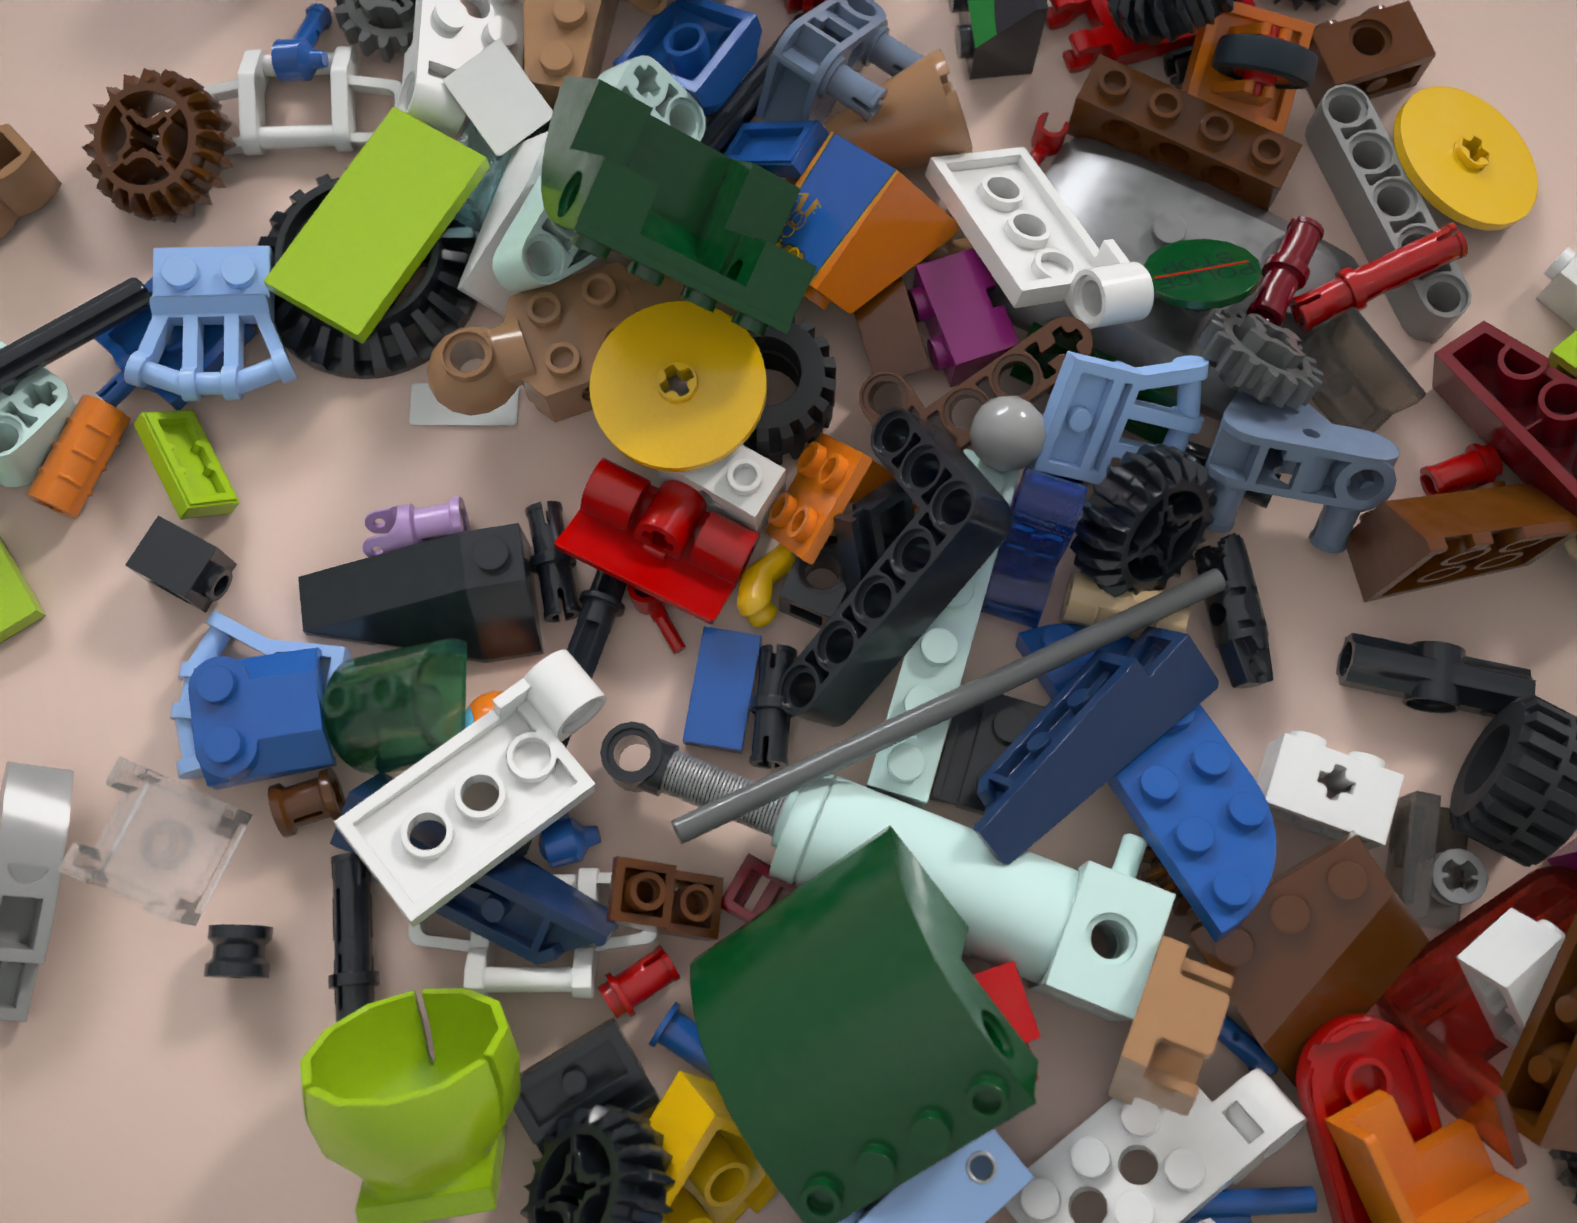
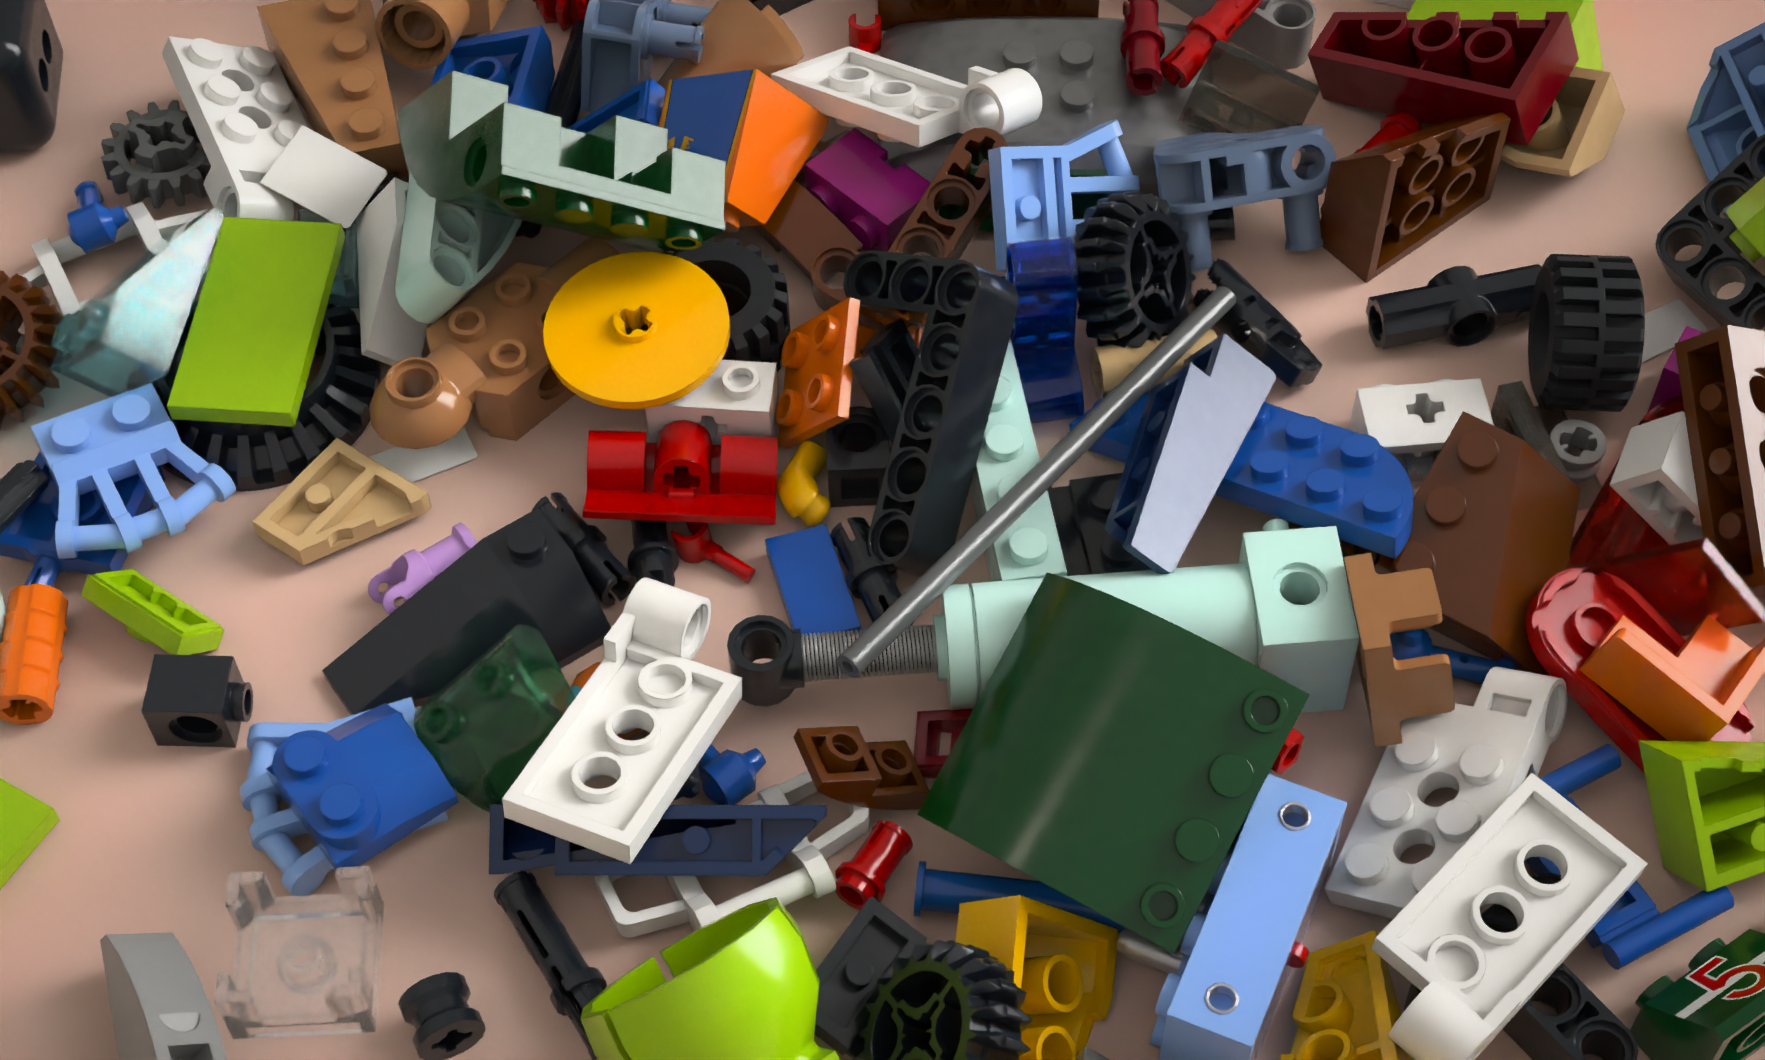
camera: 25 degrees left, 20 degrees down
reddish brown bush [268,768,346,838] -> none
light grey piece [969,396,1046,472] -> none
dark green piece [1143,239,1262,310] -> none
dark grey gear [1197,309,1324,410] -> none
none -> clear light blue slope [51,207,224,397]
none -> tan wing [252,438,431,565]

